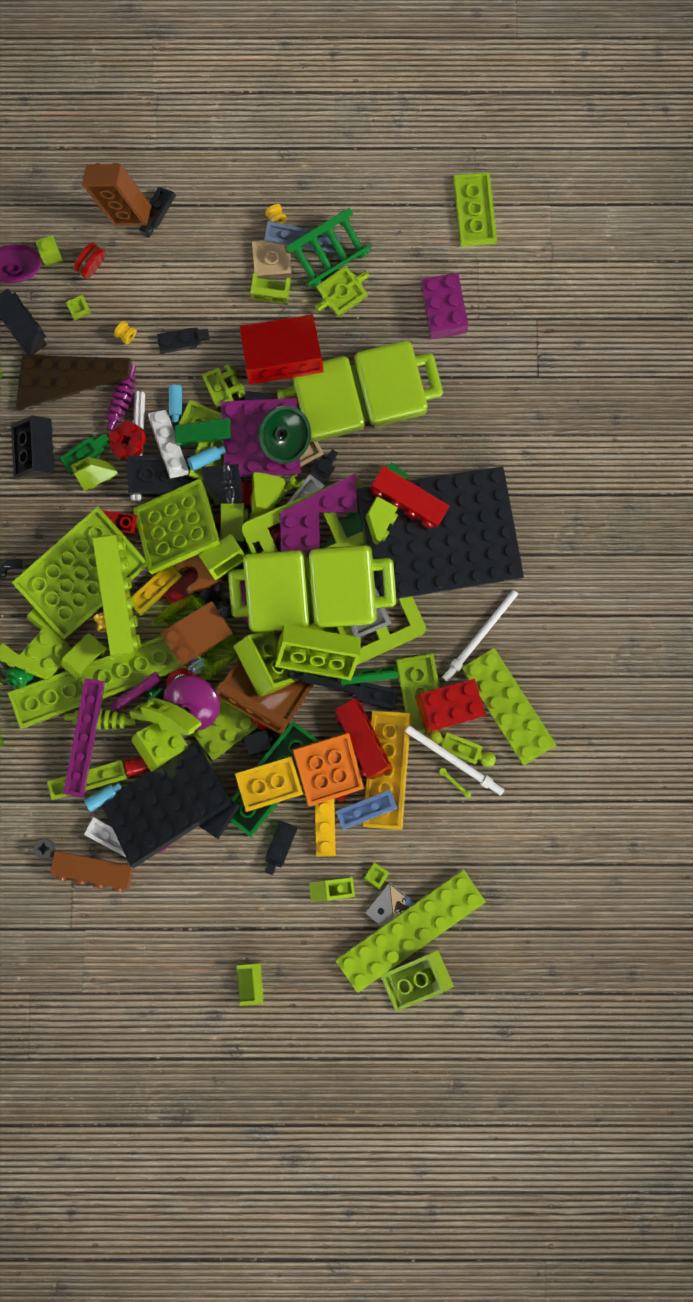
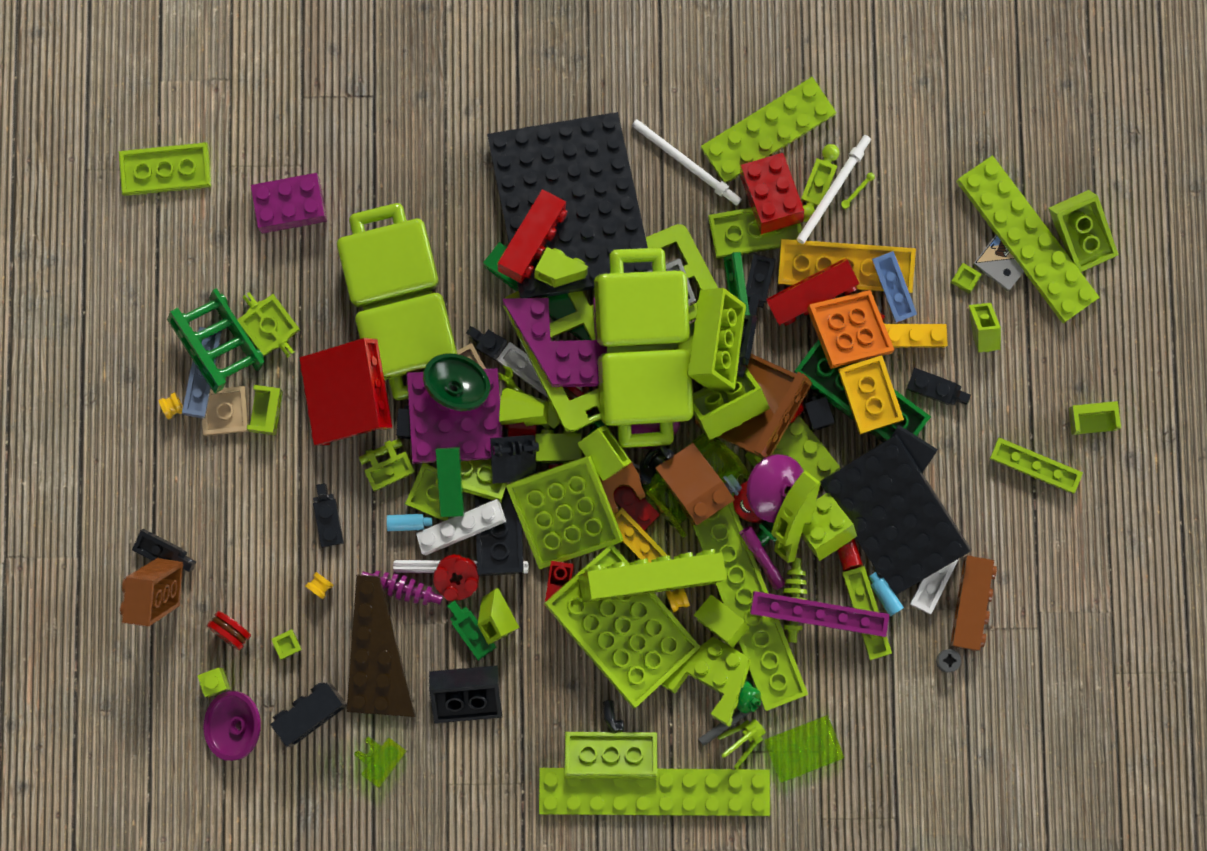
camera: 90 degrees left, 0 degrees up
medium azure cylinder [187,446,226,471] -> none
none -> lime plate [989,437,1083,494]

